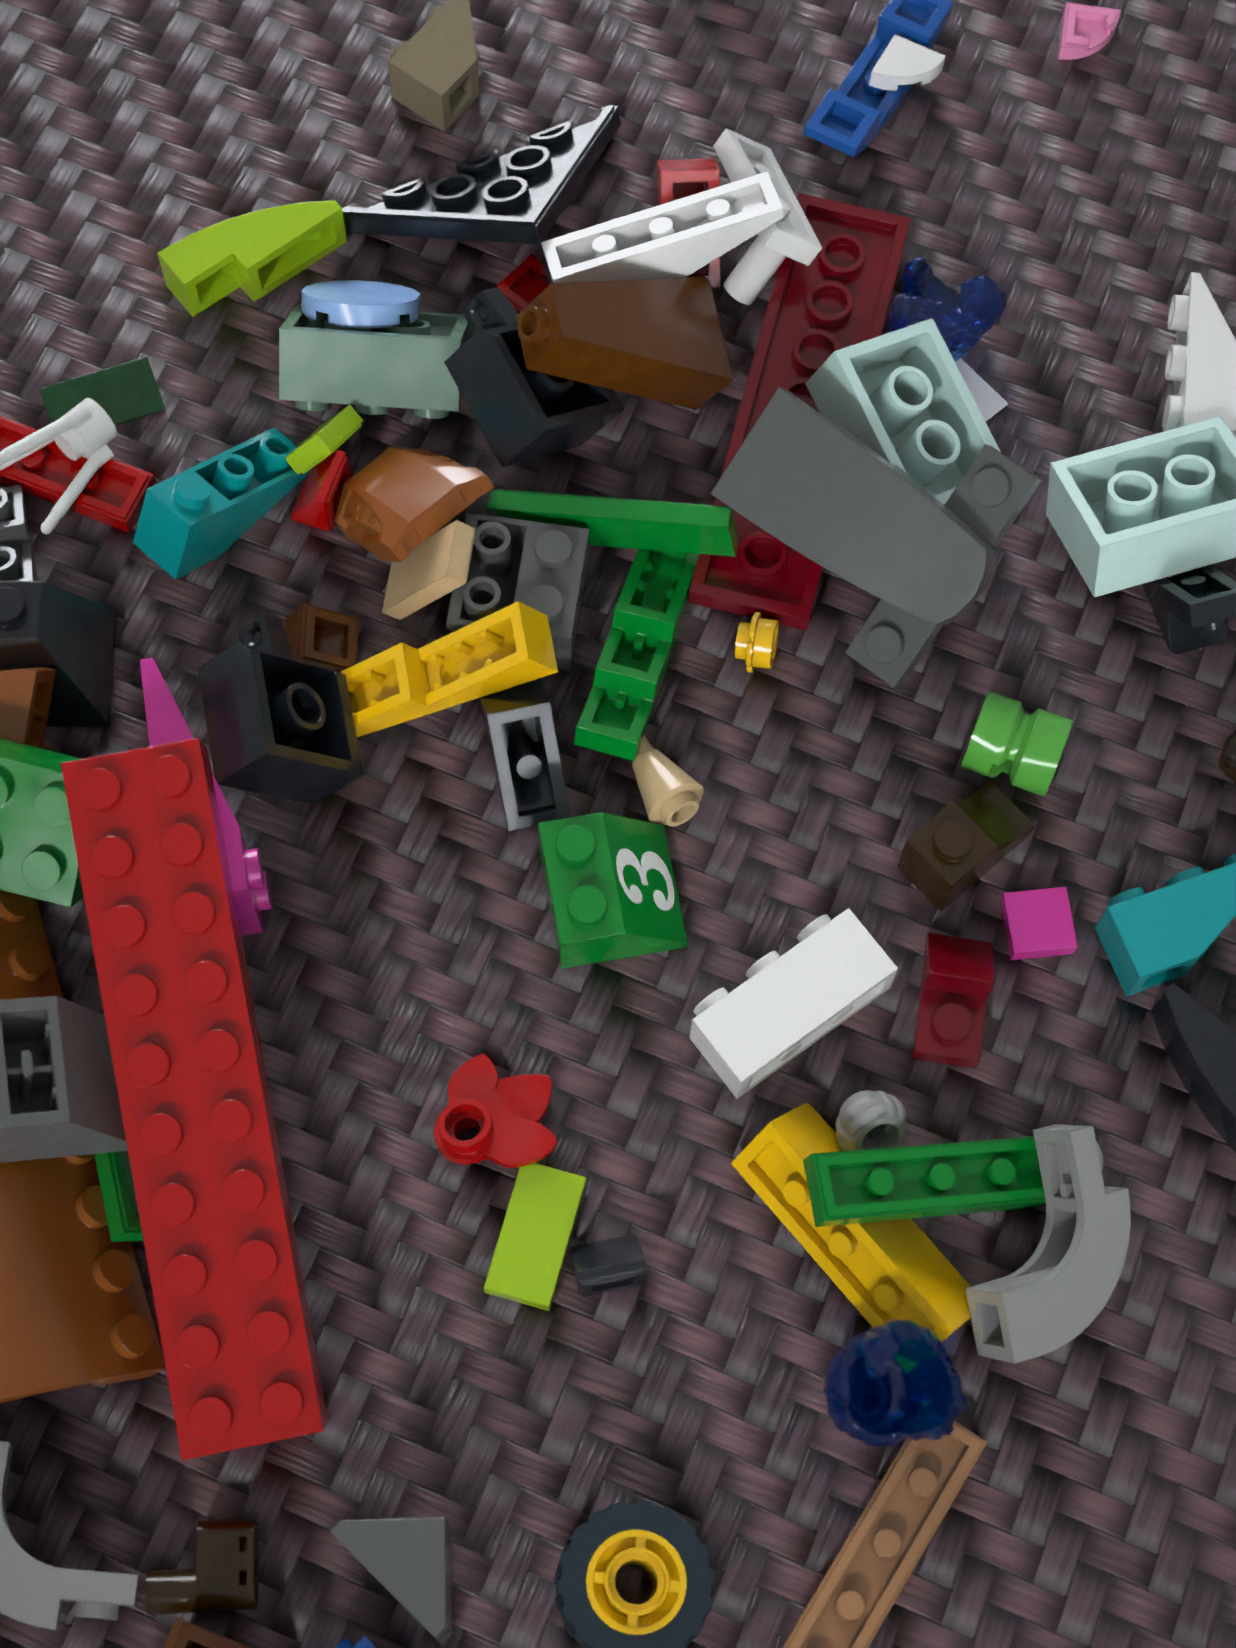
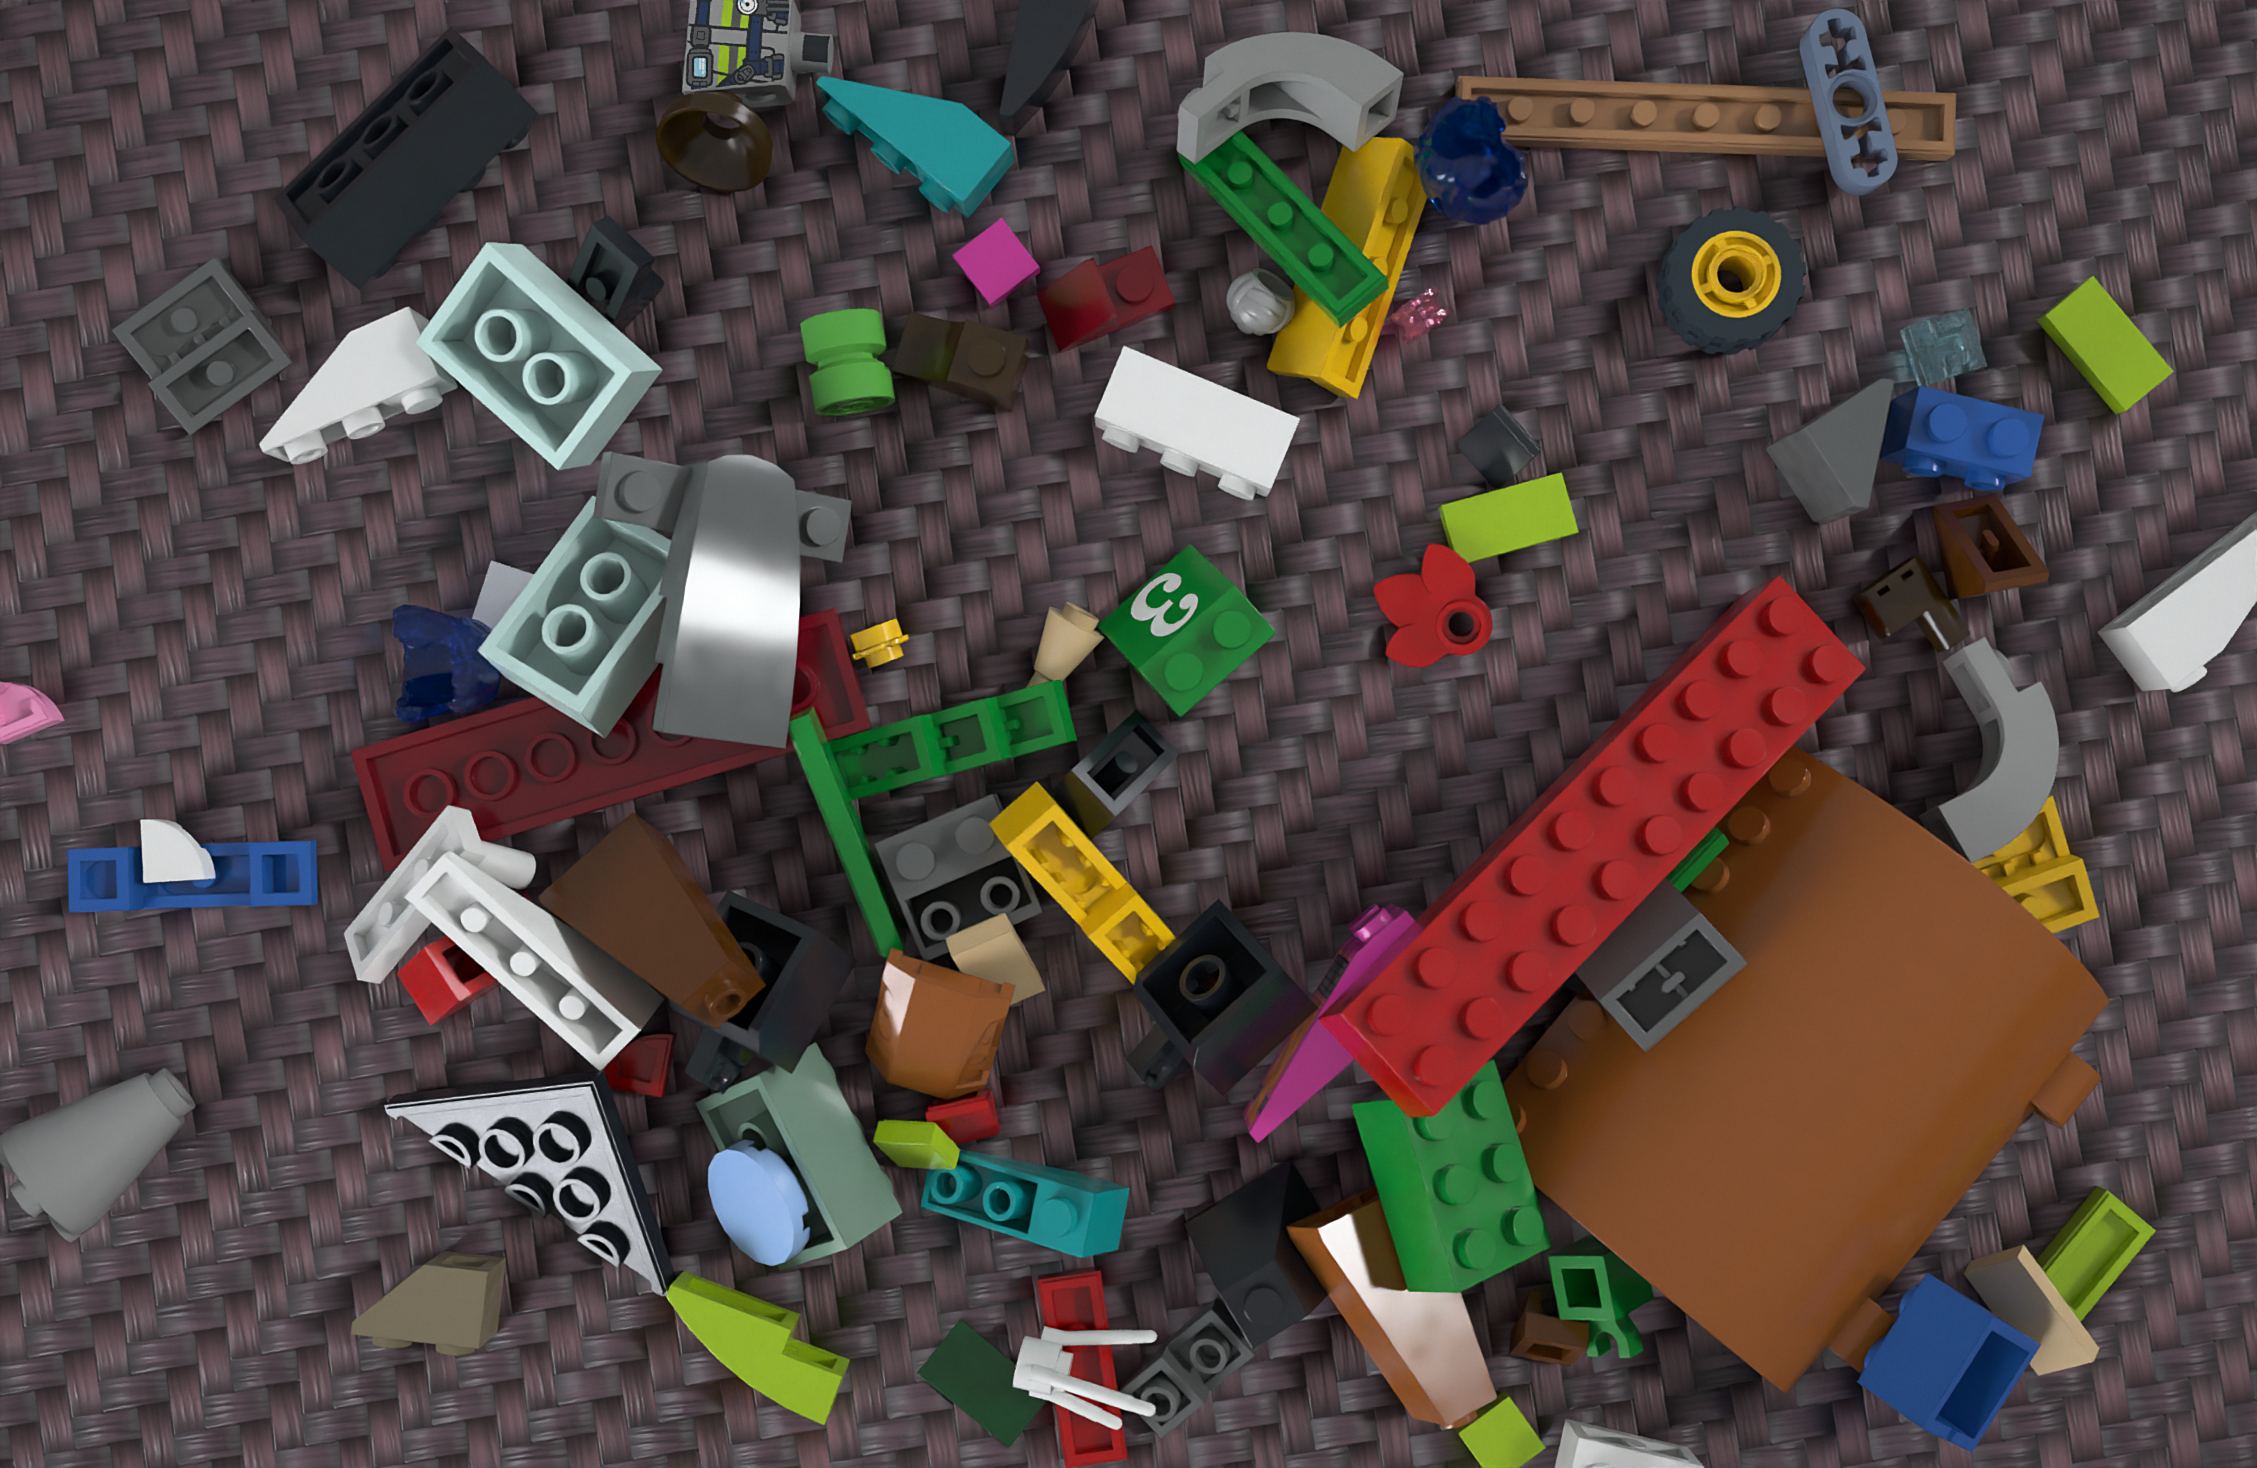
camera: 120 degrees left, 20 degrees up
reddish brown slope [284,603,360,672] -> none
none -> clear pink bush [1389,286,1454,345]

